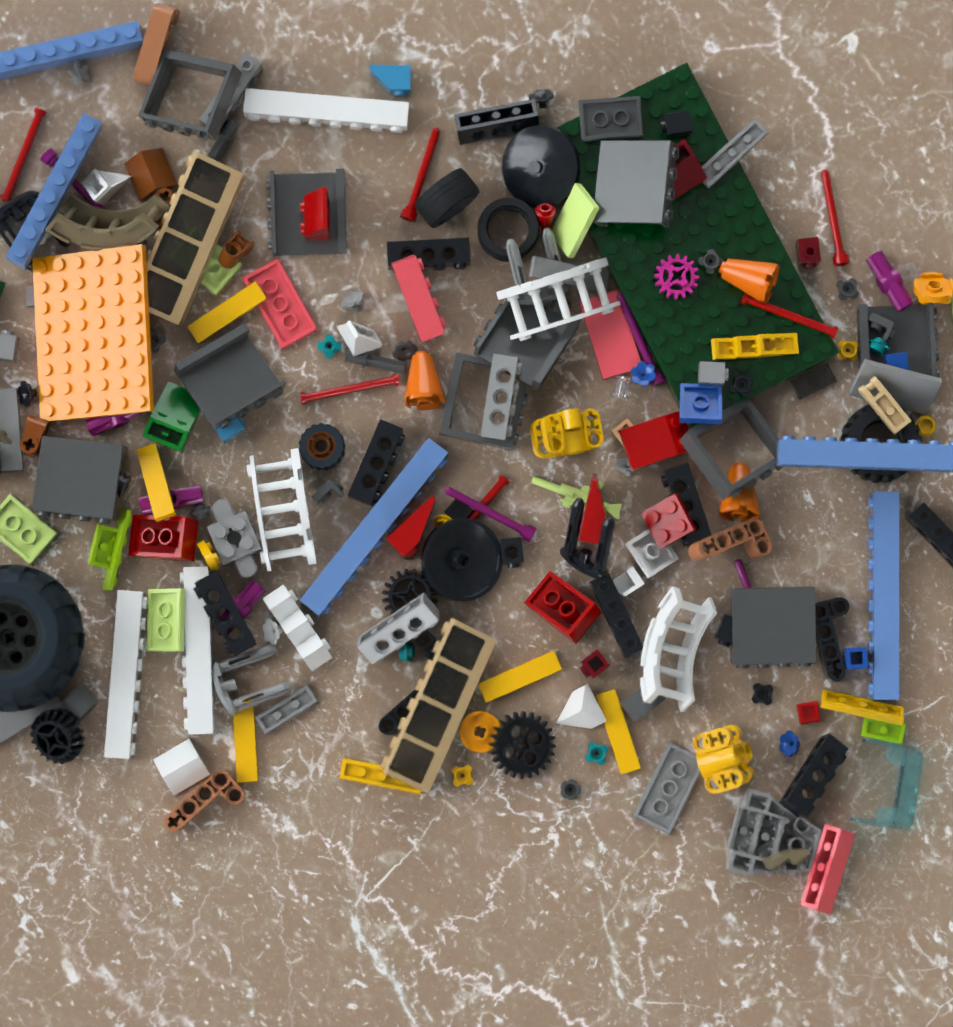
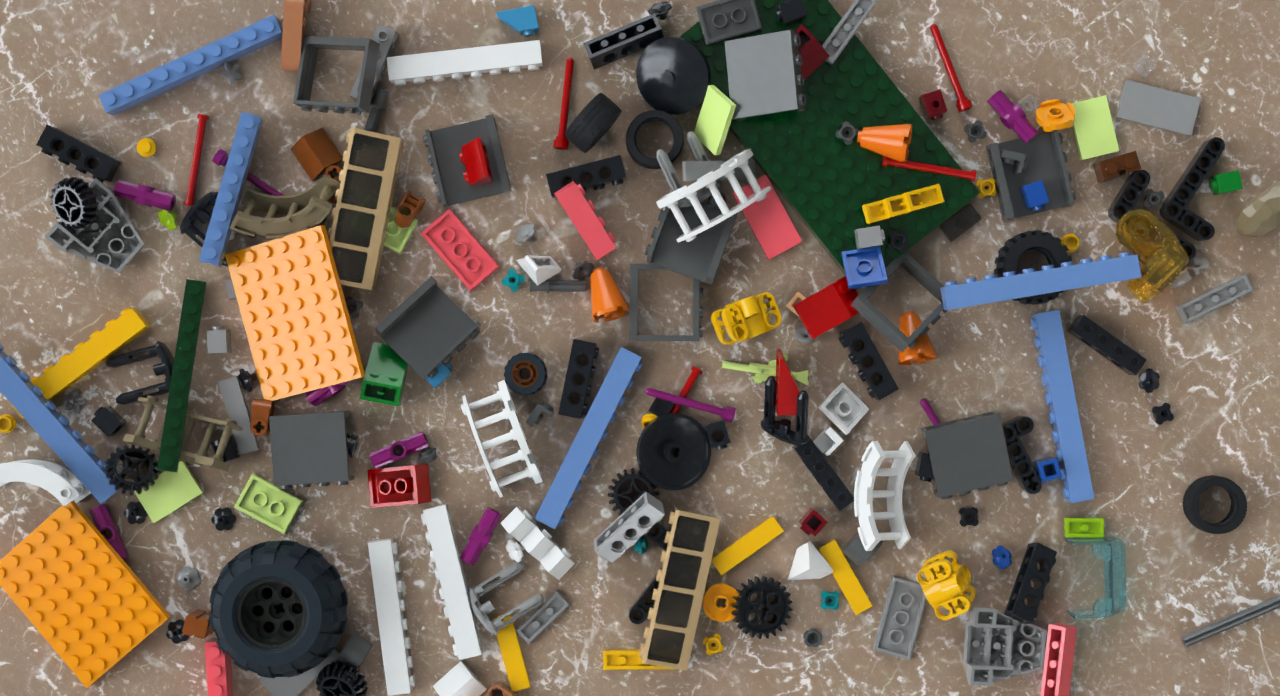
camera: 10 degrees left, 5 degrees up
white slope [81,168,132,205] -> none
lime bracket [87,509,132,591] -> none
yellow tile [136,443,176,522] -> none
yellowish green tile [147,588,186,652] -> none
yellow tile [187,281,267,344] -> none
black brick [193,571,257,656] -> none
yellow plate [197,540,221,573] -> none
light grey brick [207,499,263,578] -> none
red bar [300,373,399,405] -> none
red slope [386,496,436,560] -> none
light grey brick [481,354,522,441] -> none
red slope [524,571,602,644] -> none
red cone [535,203,556,236] -> none
clear bush [610,375,633,400] -> none
magenta piece [616,293,666,387] -> none
blue plant [631,362,656,387] -> none
plate [641,493,696,550] -> none
dark pink gear [654,254,699,300] -> none
nougat beam [688,518,772,561] -> none
dark tan slope [762,848,811,870] -> none
red tile [796,701,821,725] -> none
yellow tile [821,689,904,726] -> none
light grey tile [849,359,942,415] -> none
tan plate [858,376,911,434] -> none
teal plate [869,337,890,355] -> none

